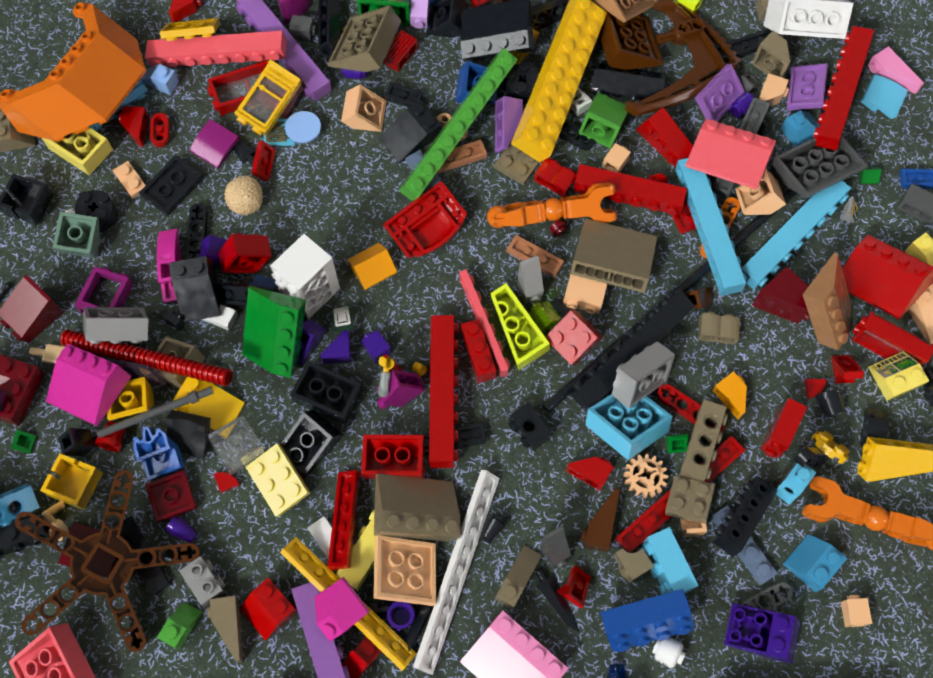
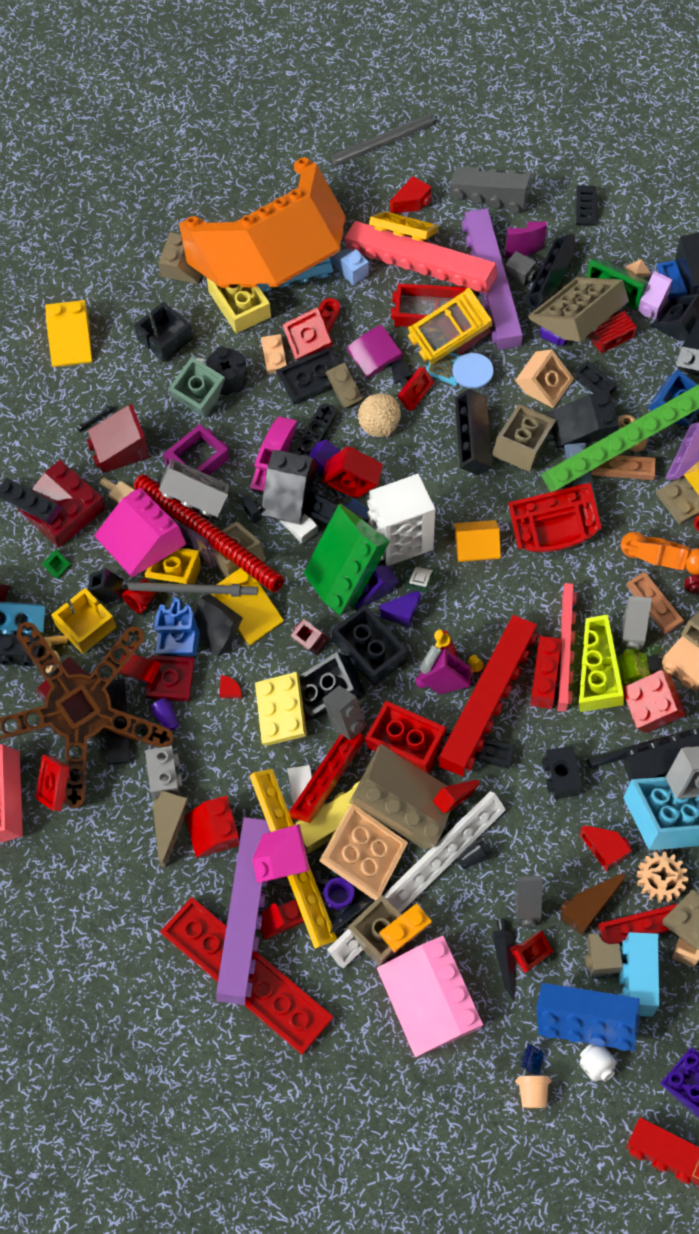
camera: 30 degrees right, 5 degrees down
red slope [119,106,149,147] -> none
bright green slope [157,602,203,650] -> none
clear brick [207,415,265,476] -> none
dark purple brick [361,330,391,364] -> none
dark tan slope [495,545,542,610] -> none
none -> red plate [35,754,70,811]
none -> red tile [118,653,161,684]
none -> plate [283,307,333,361]
none -> brick [291,619,330,655]
none -> dark grey brick [323,685,367,741]
none -> dark tan plate [325,362,363,408]
none -> dark tan slope [348,895,402,966]
none -> light orange plate [379,903,432,953]
none -> red slope [433,779,480,814]
none -> black brick [455,389,492,475]
none -> dark tan slope [492,404,556,472]

